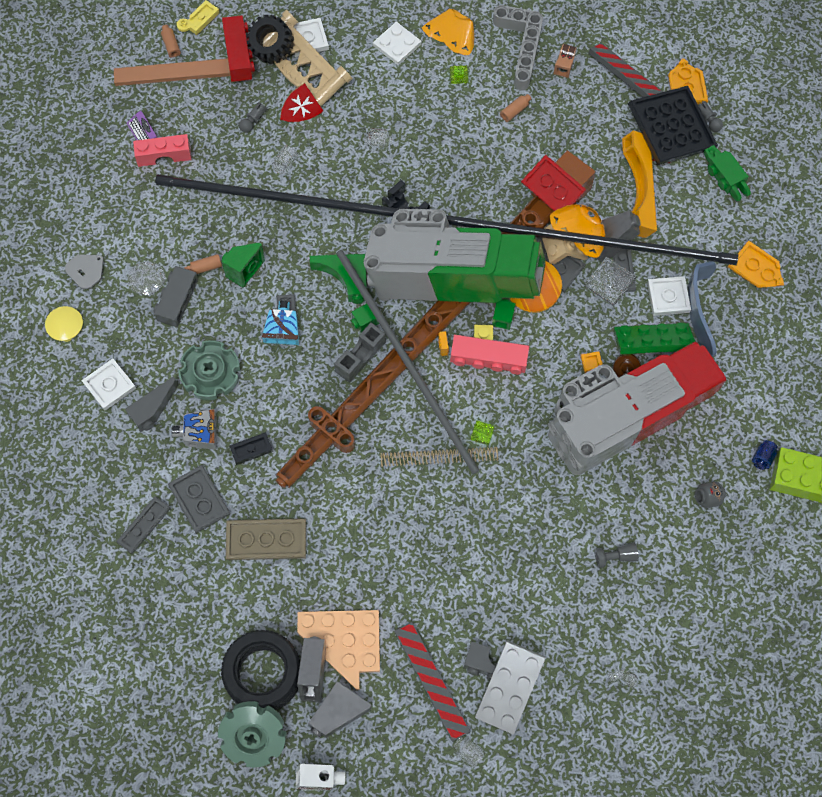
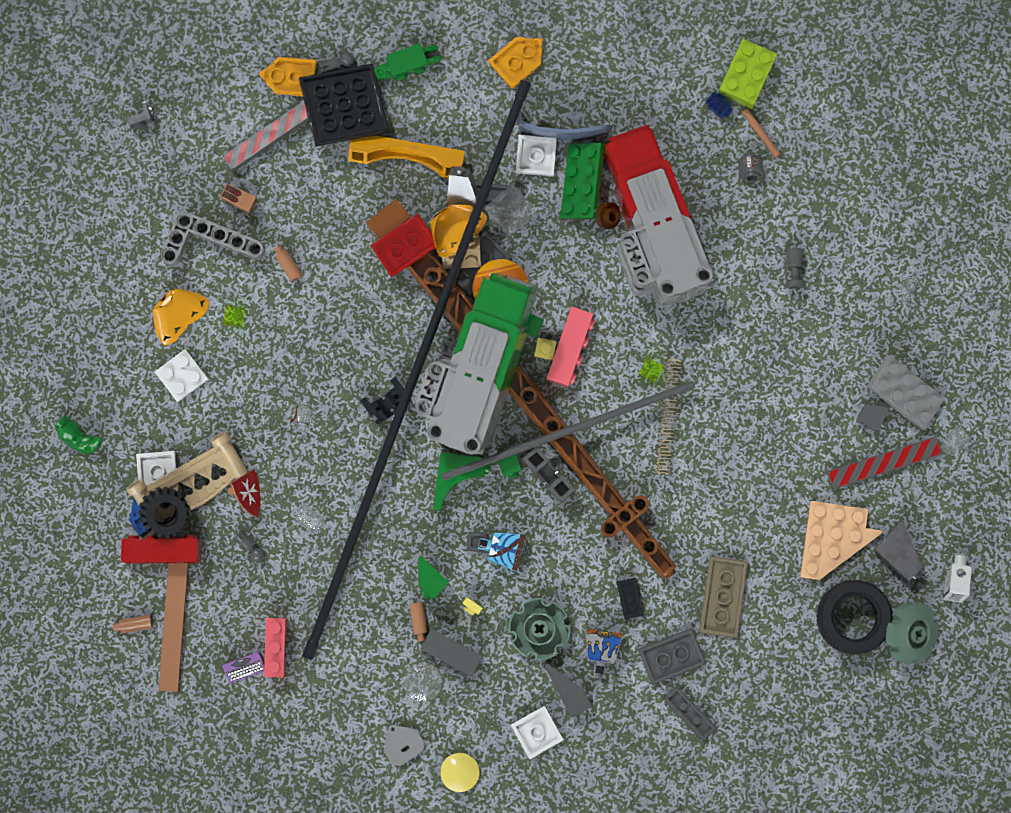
camera: 75 degrees left, 15 degrees up
light yellow hinge [177,0,219,35] -> none
flat silver slope [297,636,326,703] -> none
light orange tile [438,331,449,356] -> none
light orange tile [580,351,603,373] -> none
none -> light yellow plate [462,597,483,616]
none -> nougat bar [742,108,780,158]

